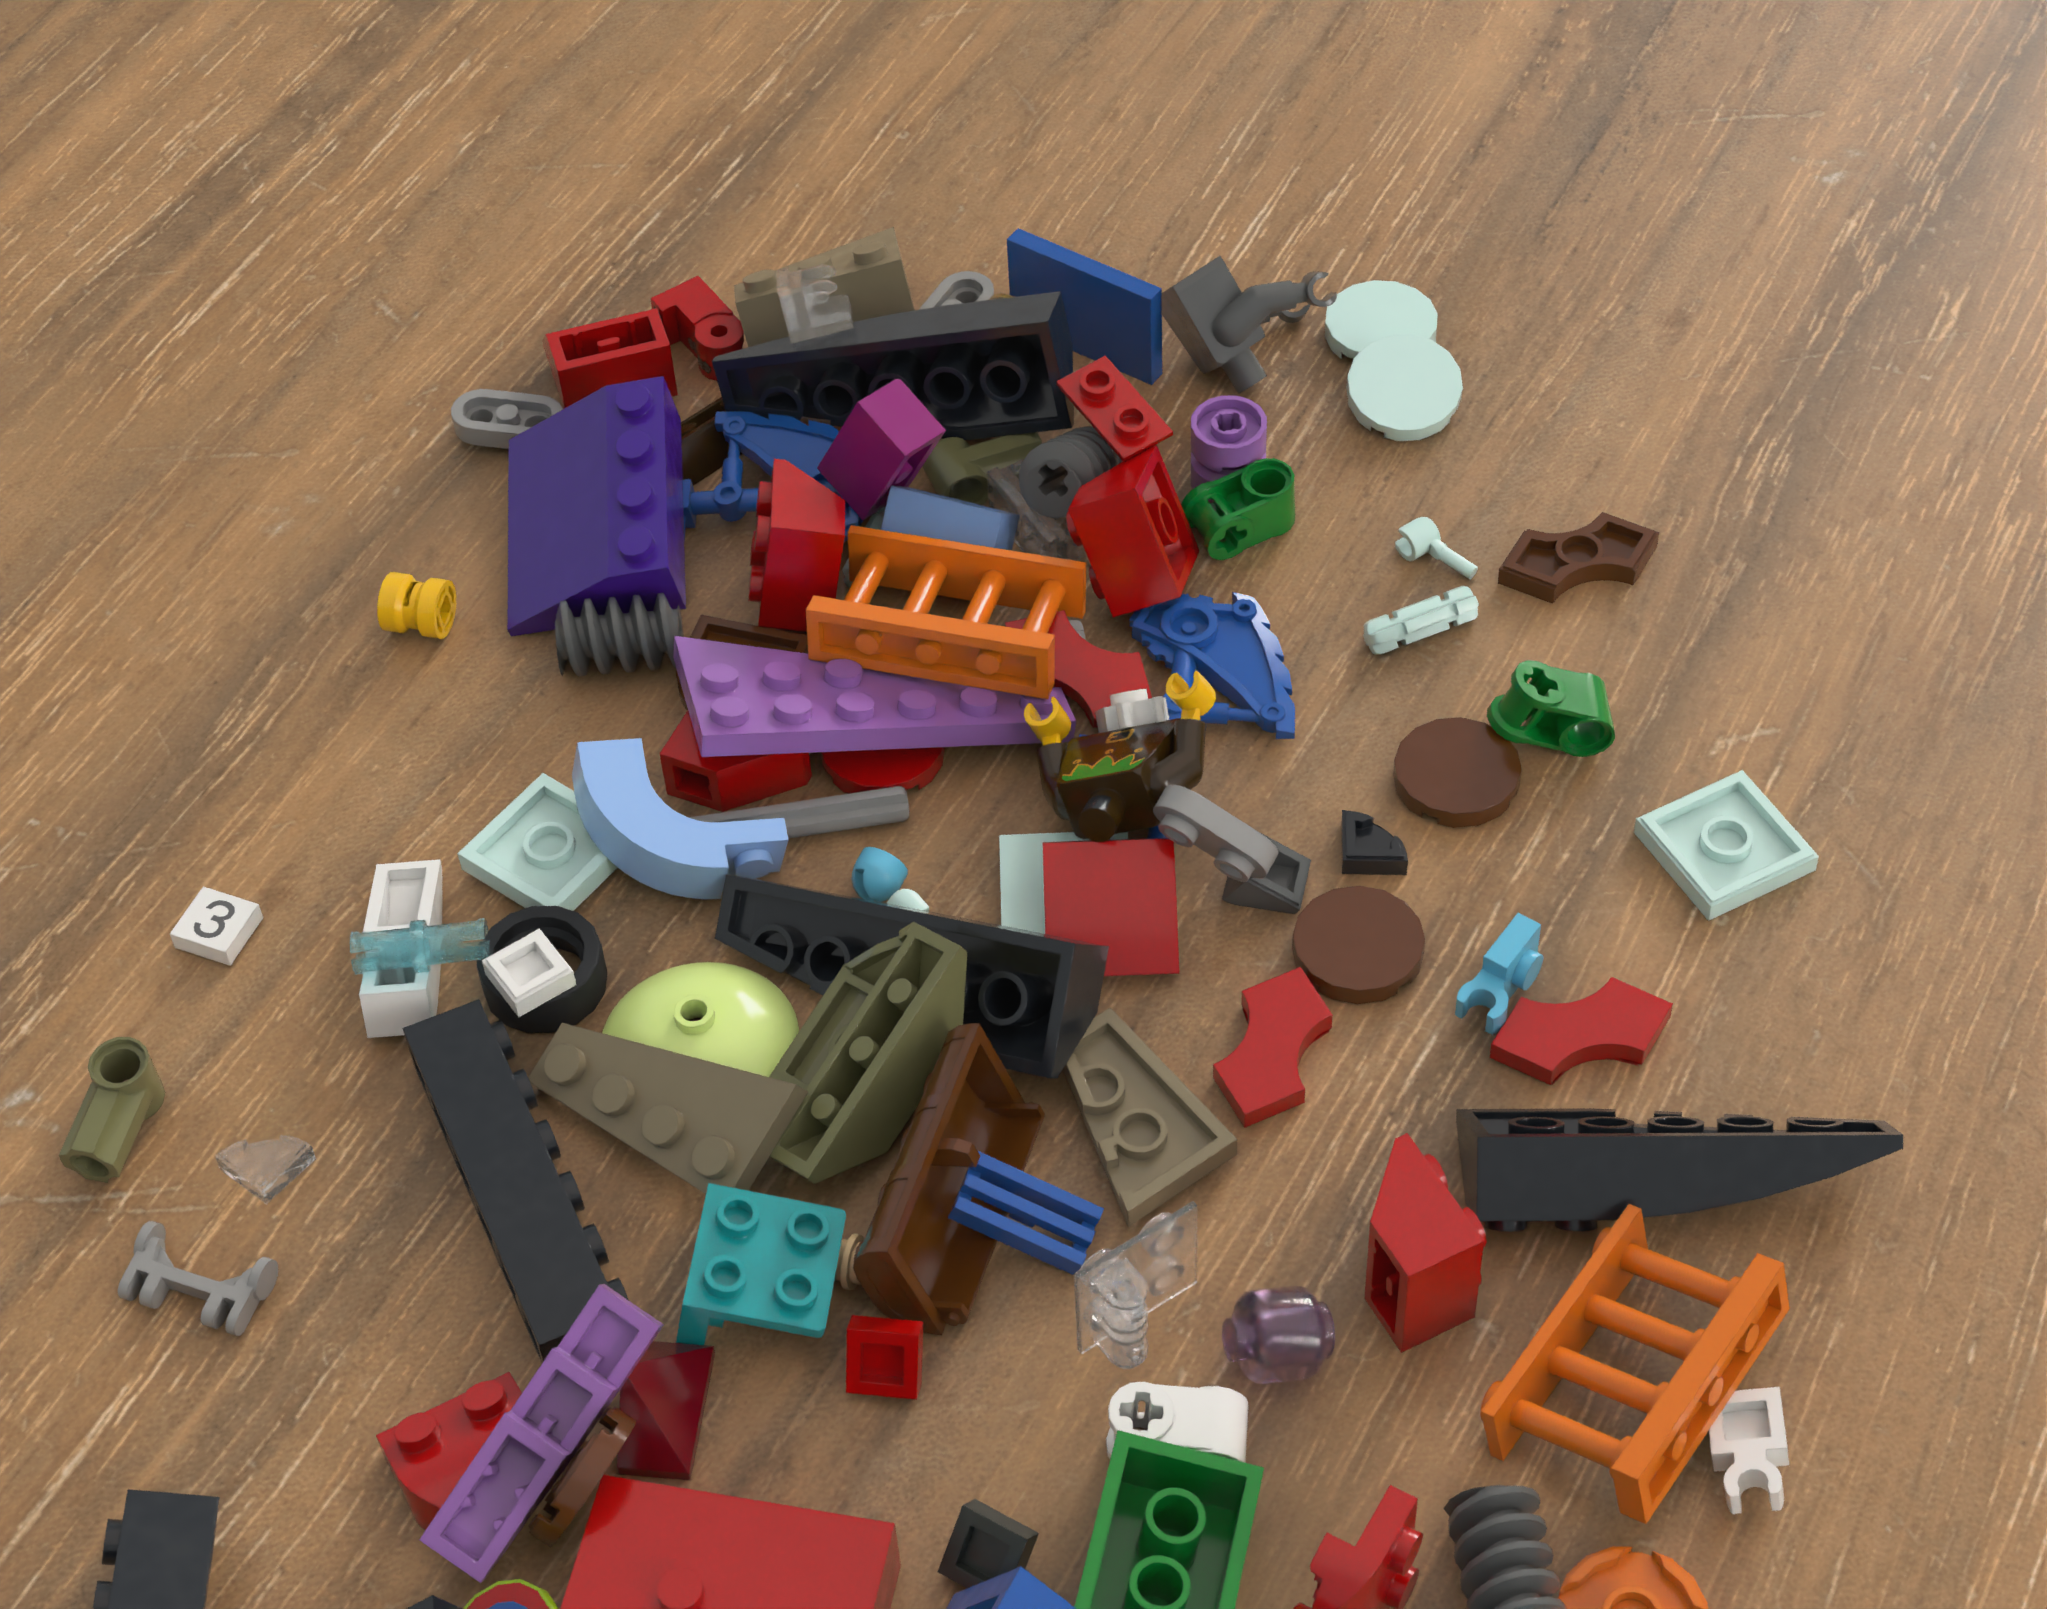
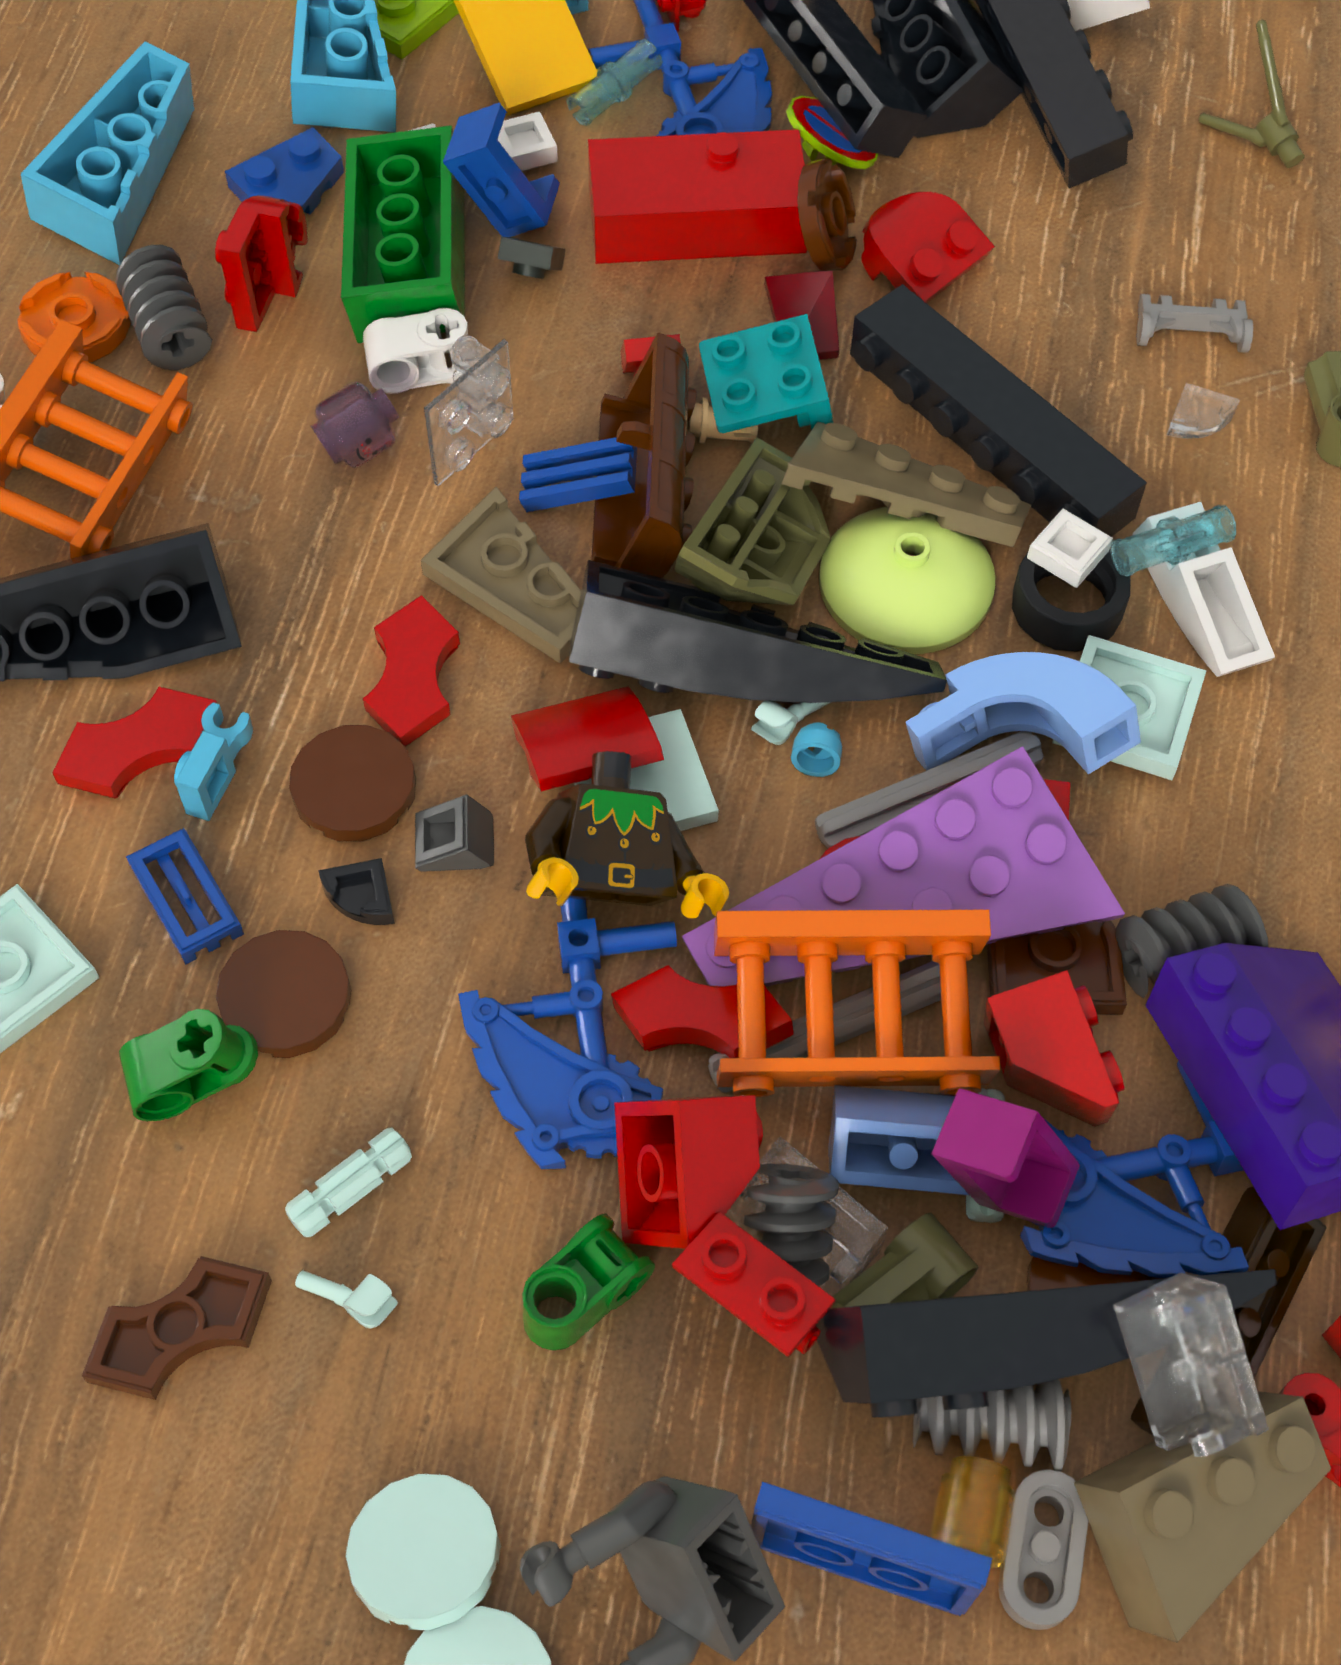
camera: 160 degrees right, 10 degrees up
medium lavender slope [419,1284,664,1583] -> none
white plate [1095,689,1169,733] -> none
light grey plate [1153,785,1279,882] -> none
medium lavender wheel [1191,395,1267,504] -> none
red slope [1364,1133,1487,1353] -> none
none -> blue tile [126,828,244,965]

